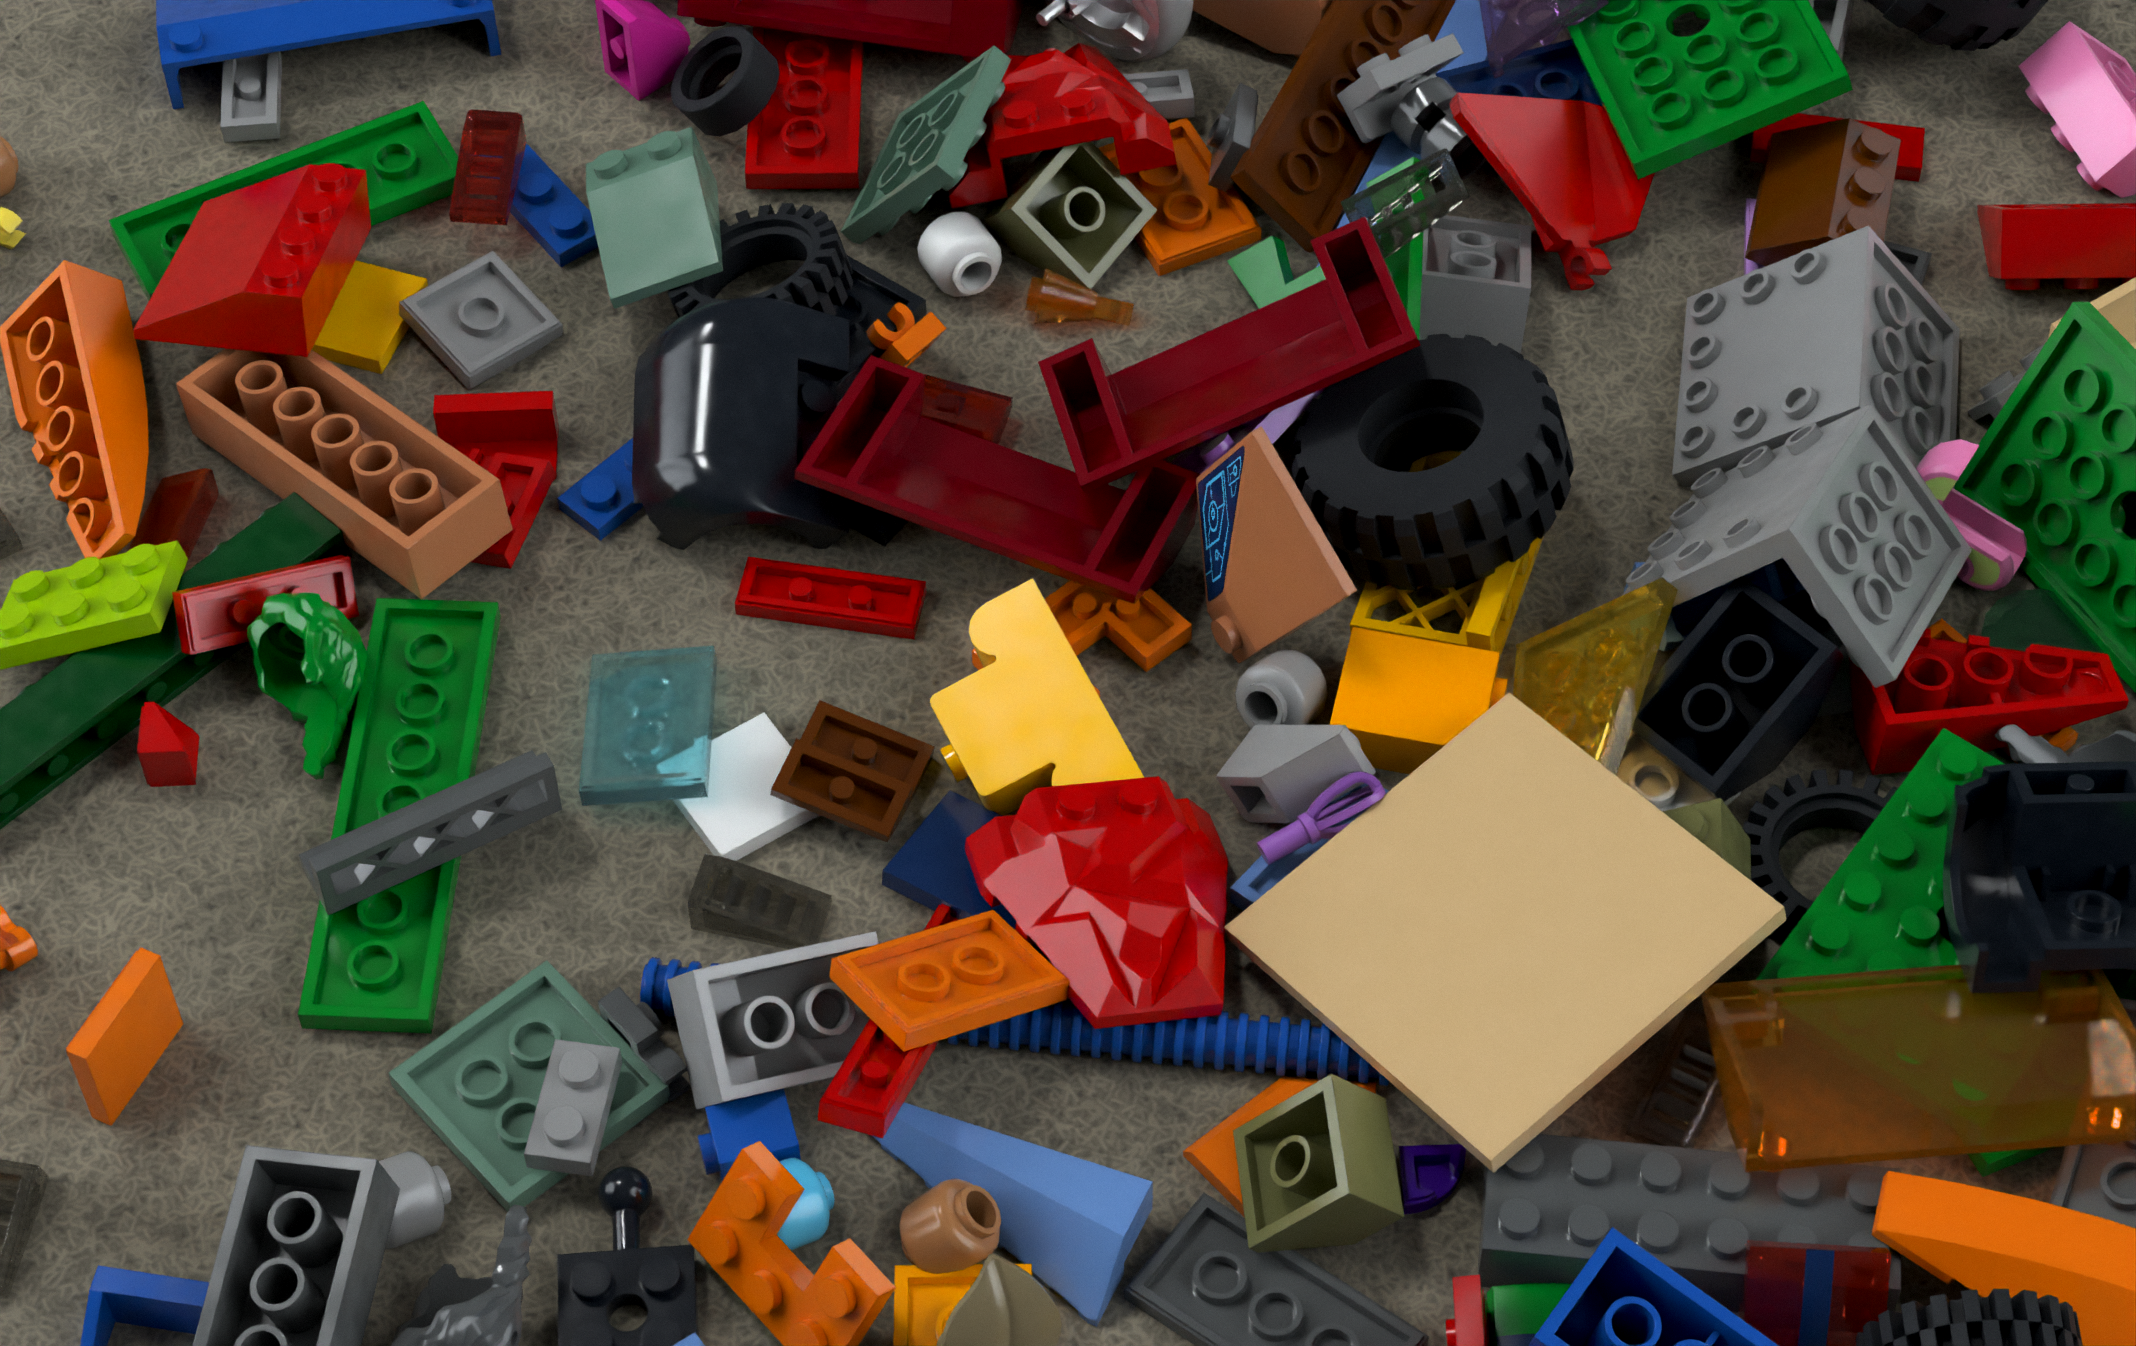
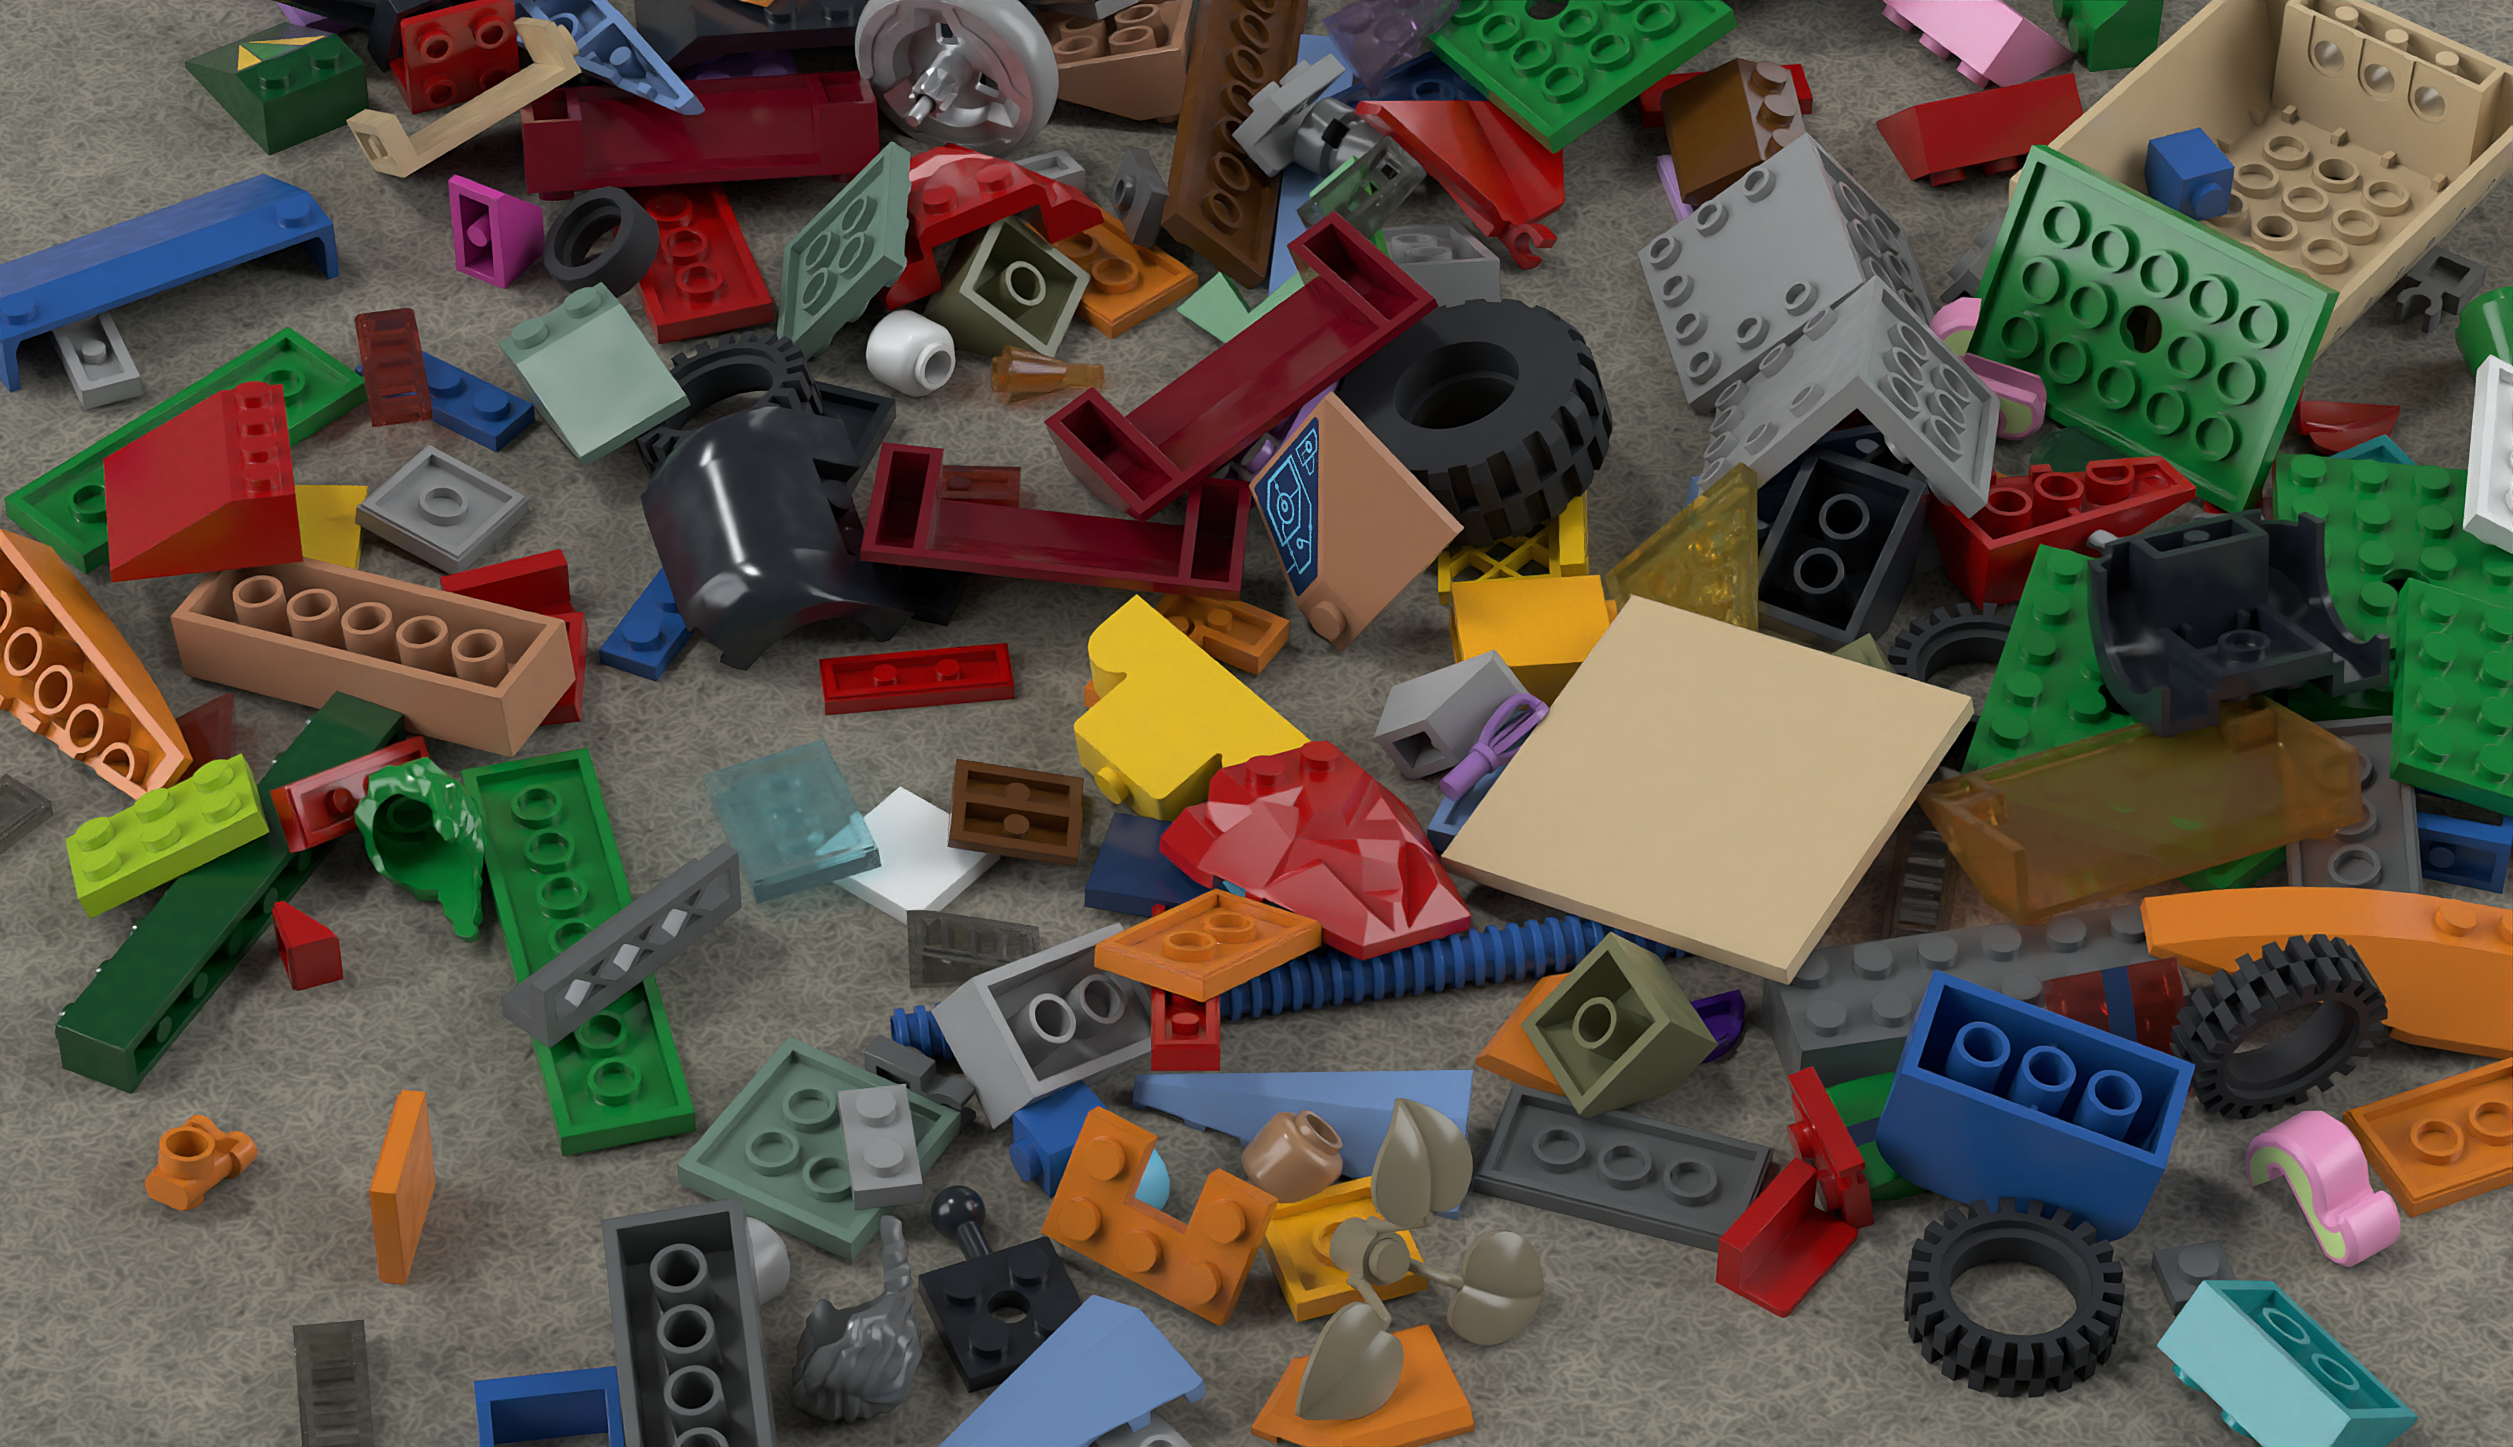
camera: 20 degrees left, 10 degrees down
orange tile [866,302,947,368] -> none
light grey head [1235,649,1328,729] -> none

